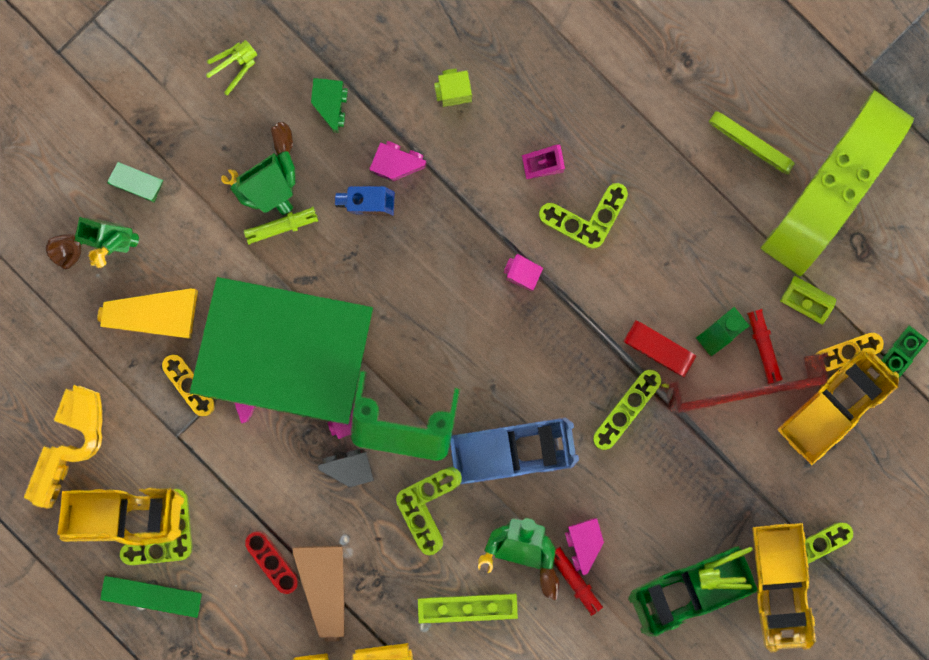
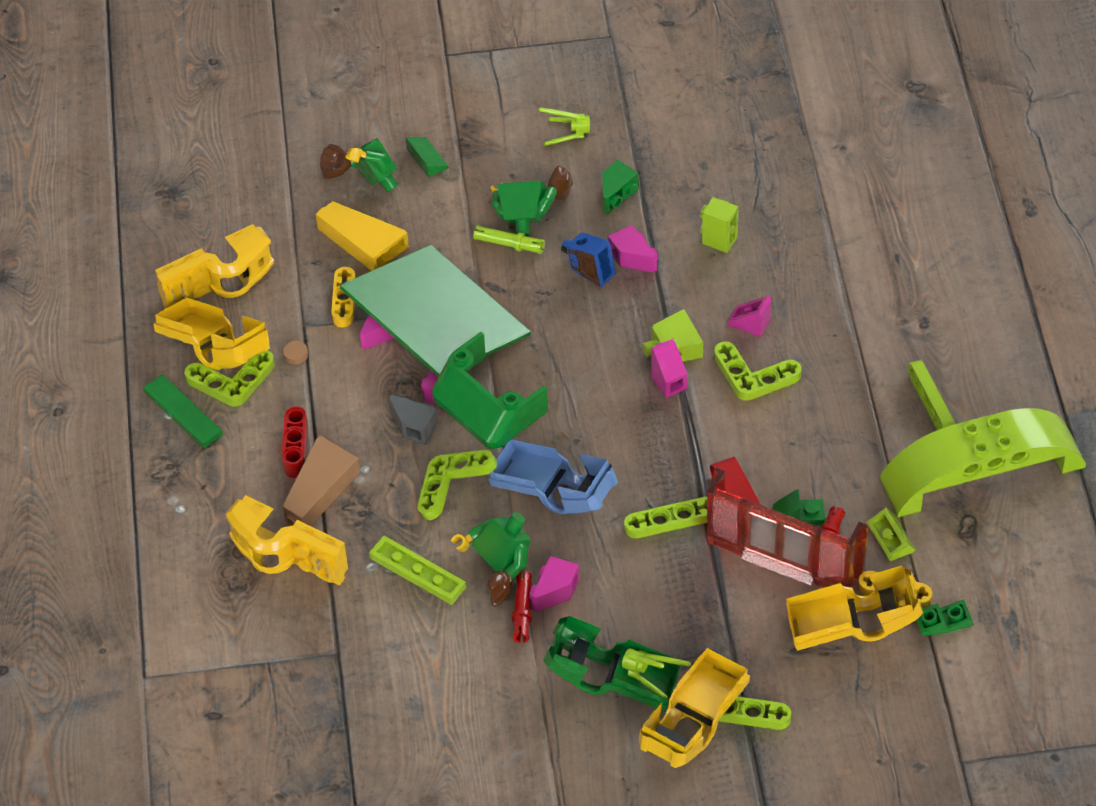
camera: 40 degrees right, 35 degrees down
none -> medium nougat tile [283,341,308,365]
none -> lime torso [642,310,703,361]

